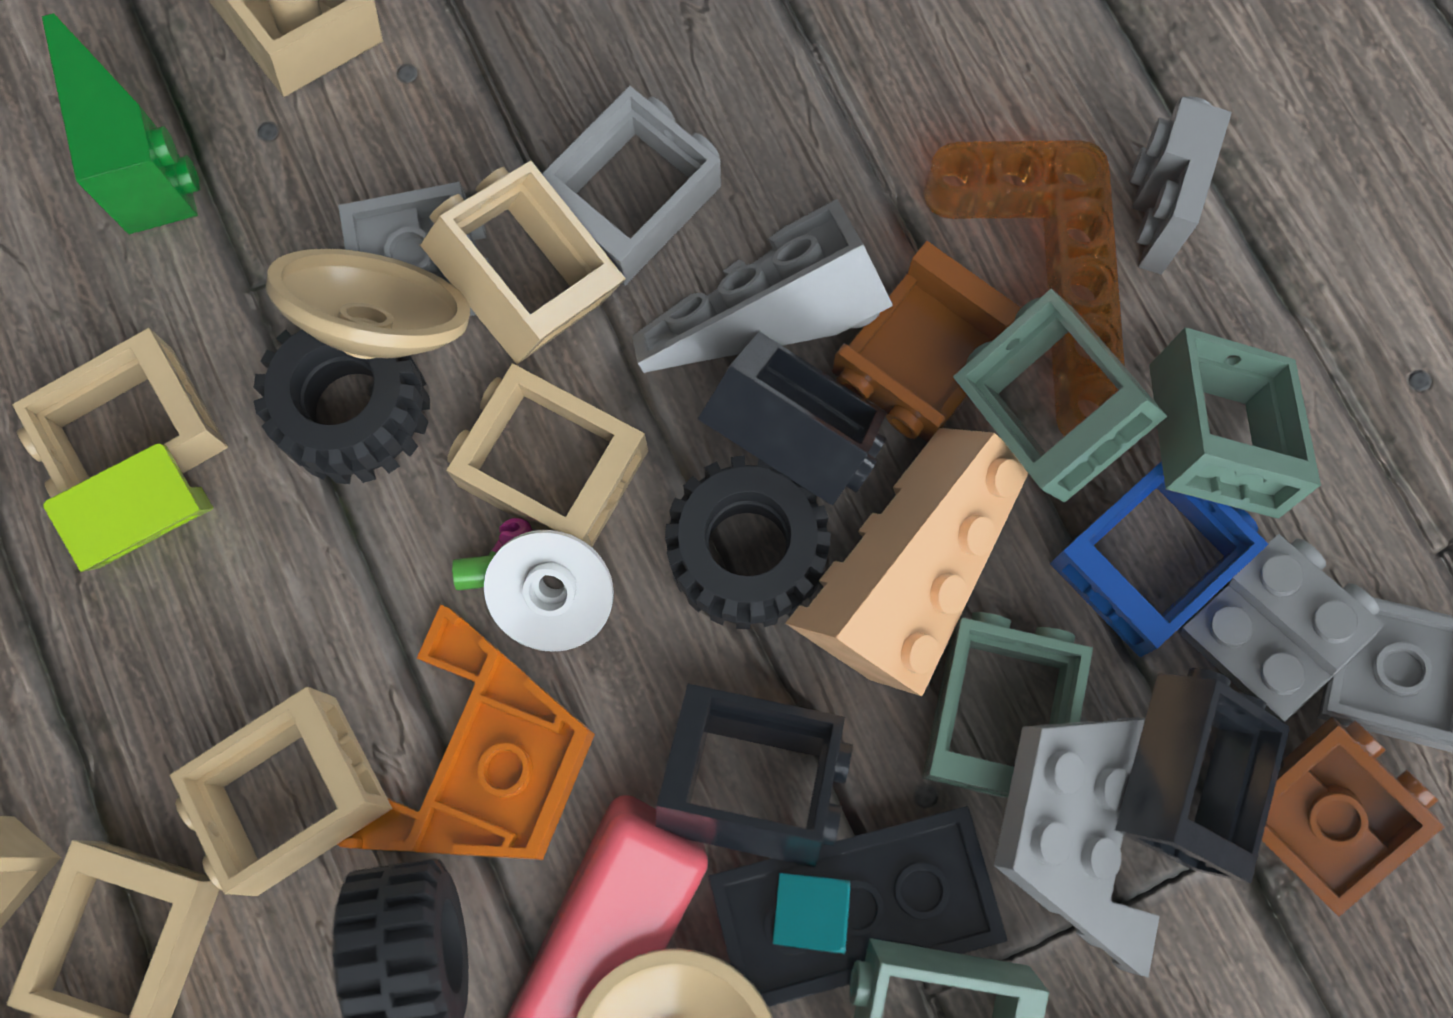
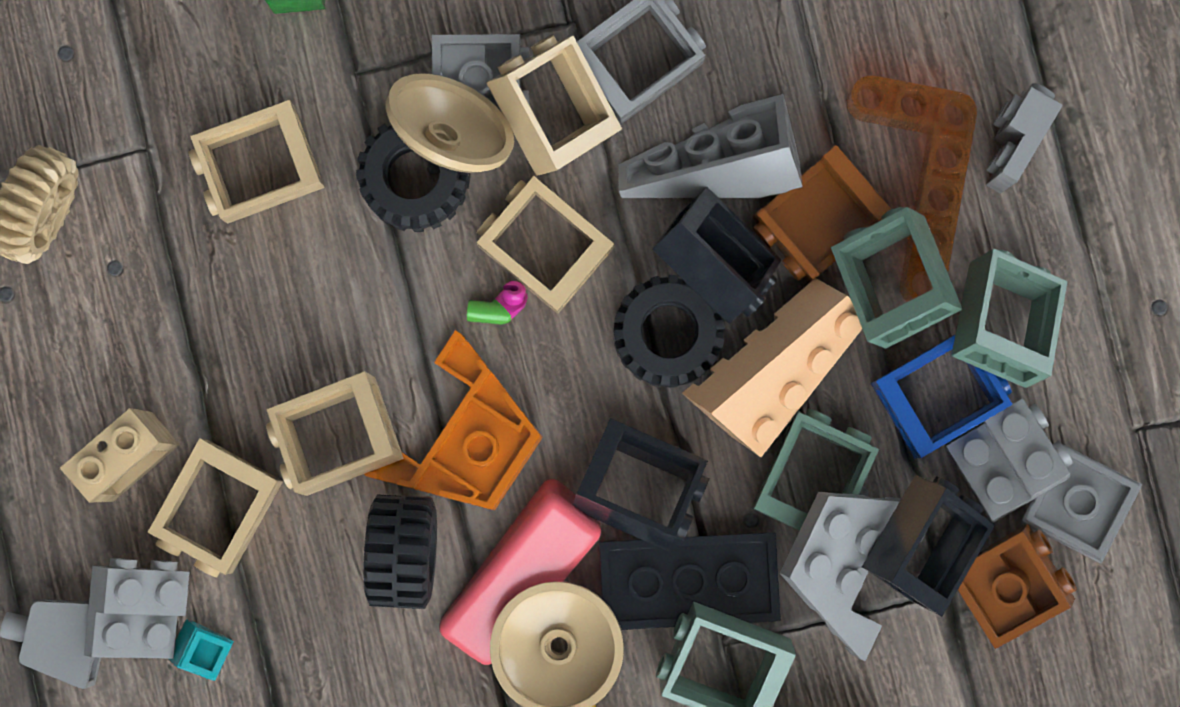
camera: 10 degrees right, 10 degrees up
lime panel [43,444,214,572] -> none
white dish [484,530,614,652] -> none
teal slope [773,873,850,953] -> none

